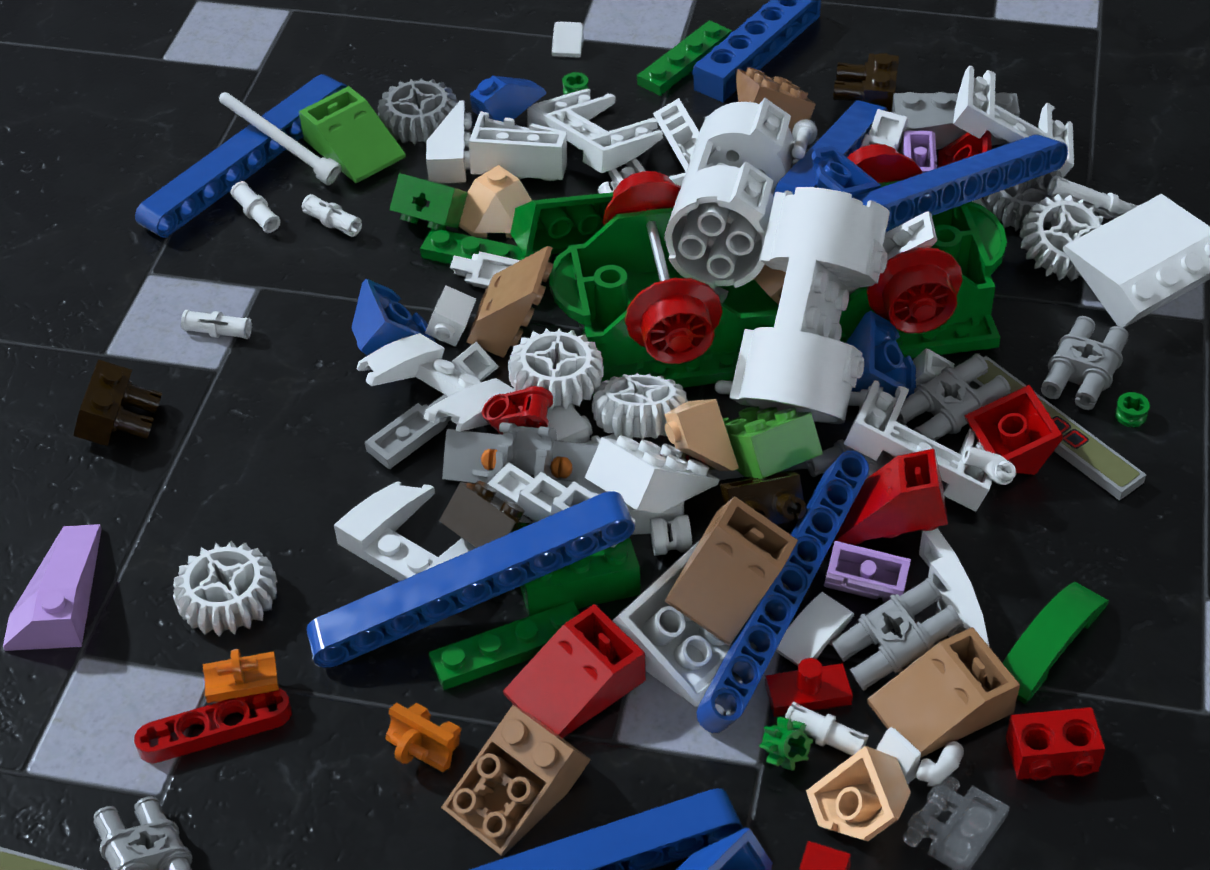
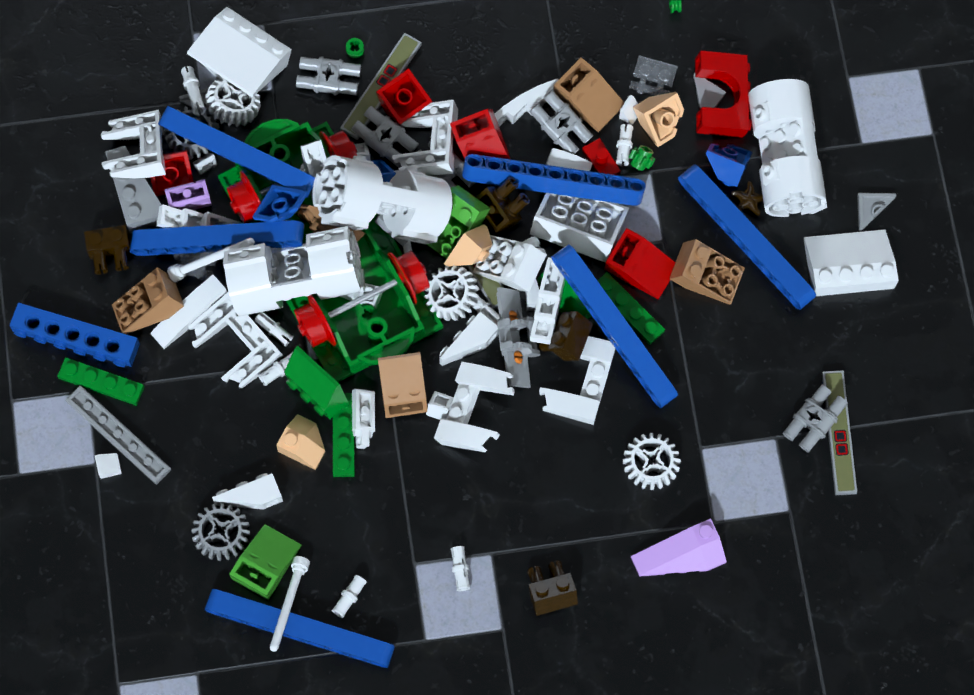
camera: 115 degrees left, 25 degrees up
red beam [134,688,292,763] -> none
orange hips [203,649,279,703] -> none
white pin [302,194,362,237] -> none
blue slope [352,278,436,356] -> none
light grey hinge [364,394,451,469] -> none
orange hips [385,703,461,772] -> none
green brick [389,173,468,231] -> none
white brick [425,285,476,347] -> none
white wedge [469,111,567,181] -> none
blue slope [470,76,546,122] -> none
red piece [482,386,553,434] -> none
white gear [508,328,604,411] -> none
white wedge [527,89,663,173] -> none
green bush [562,72,589,95] -> none
white slope [653,99,700,172] -> none
medium nougat slope [665,496,798,645] -> none
lavender brick [824,541,911,602] -> none
white arm [916,741,964,787] -> none
white arm [962,446,1016,485] -> none
green slope [1003,582,1109,705] -> none
red brick [1006,707,1105,780] -> none
none -> light grey tile [65,385,171,485]

